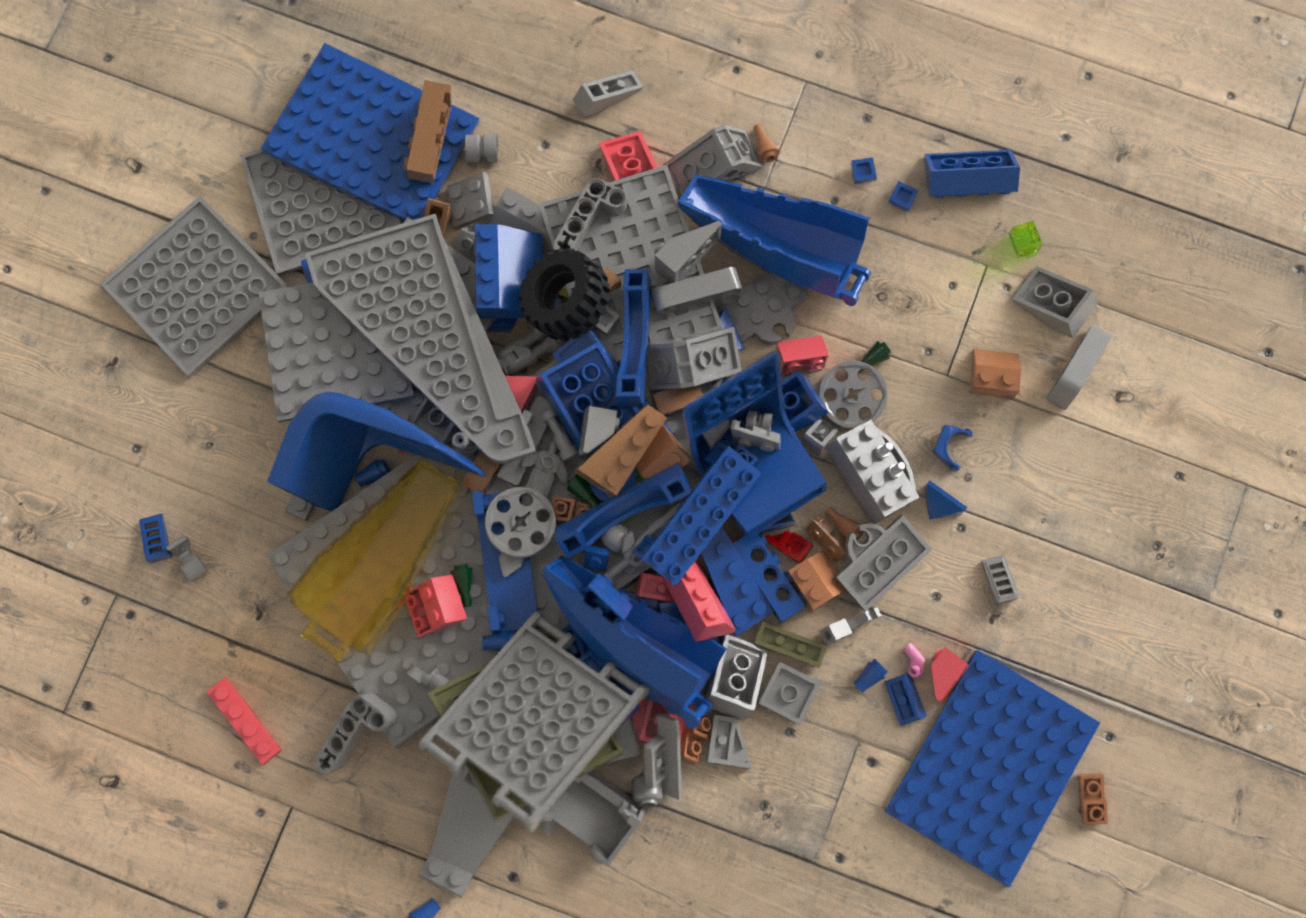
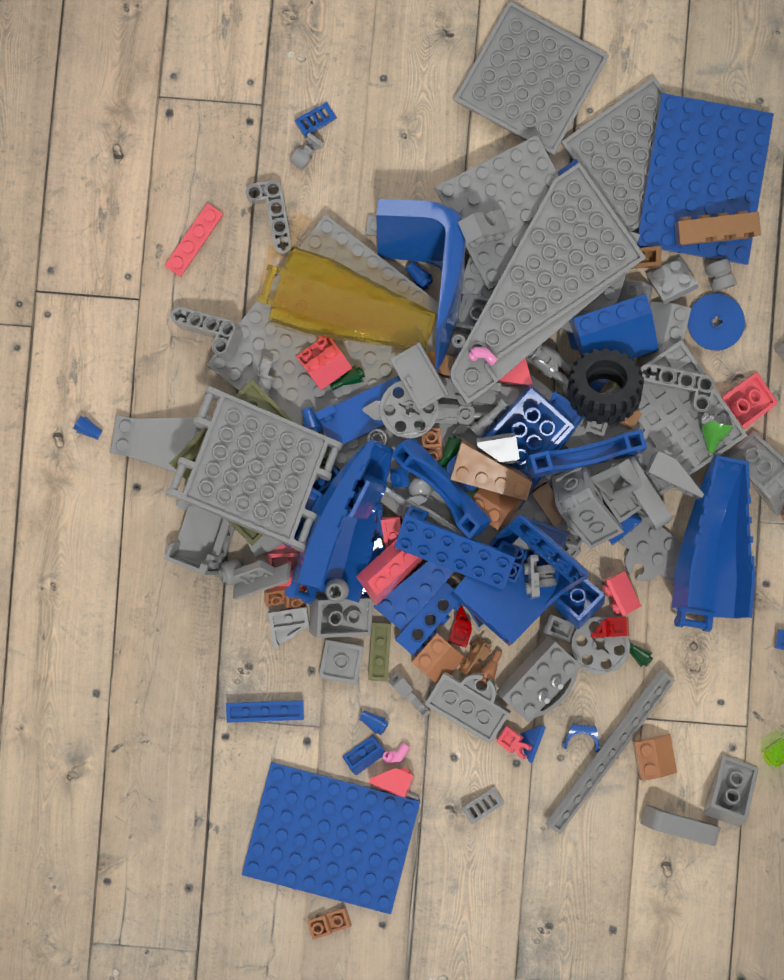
camera: 70 degrees right, 10 degrees up
none -> blue gear [226,700,304,723]
none -> light grey beam [246,180,292,257]
none -> light grey piece [325,578,349,603]
none -> light grey wheel [368,429,387,445]
none -> light grey door [390,342,449,411]
none -> light grey arch [458,210,510,245]
none -> bright pink arm [468,347,498,366]
none -> coral plate [496,726,532,759]
none -> light grey plate [545,669,675,834]
none -> red slope [590,617,629,638]
none -> light grey tile [591,458,642,499]
none -> blue piece [687,293,745,351]
none -> bright green hat [701,412,734,453]

